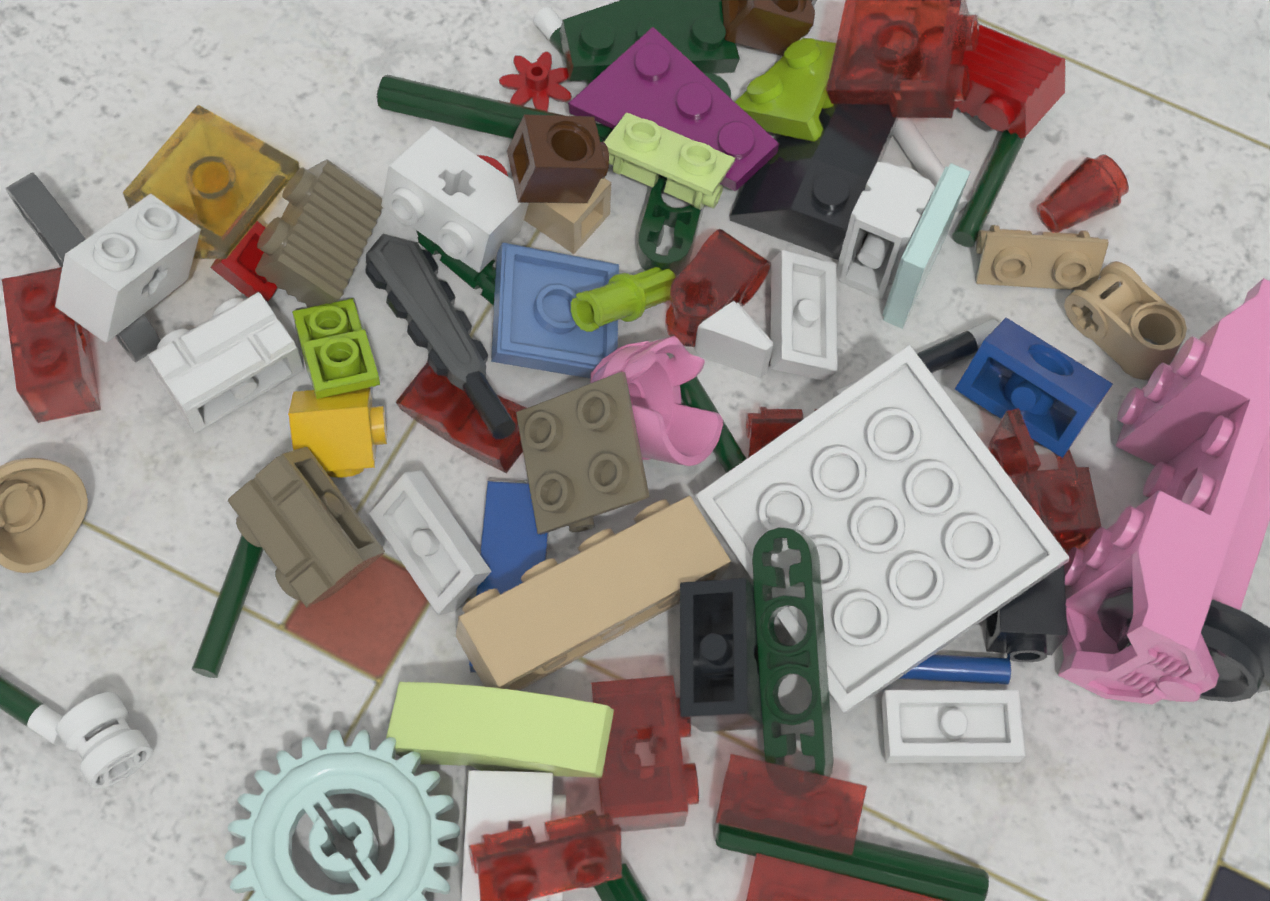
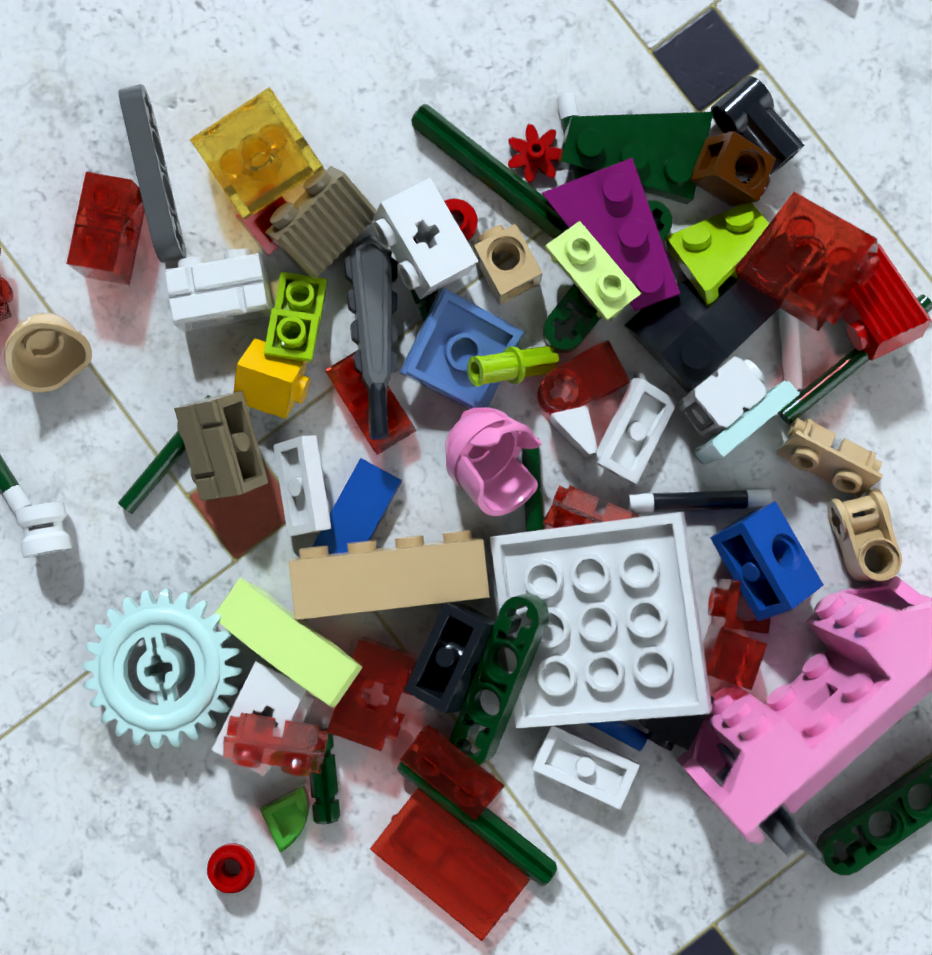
camera: 35 degrees right, 20 degrees up
white brick [55,193,201,343] -> none
reddish brown brick [507,114,609,203] -> none
dark tan hinge [516,371,650,535] -> none
clear red cone [1036,154,1129,233] -> none

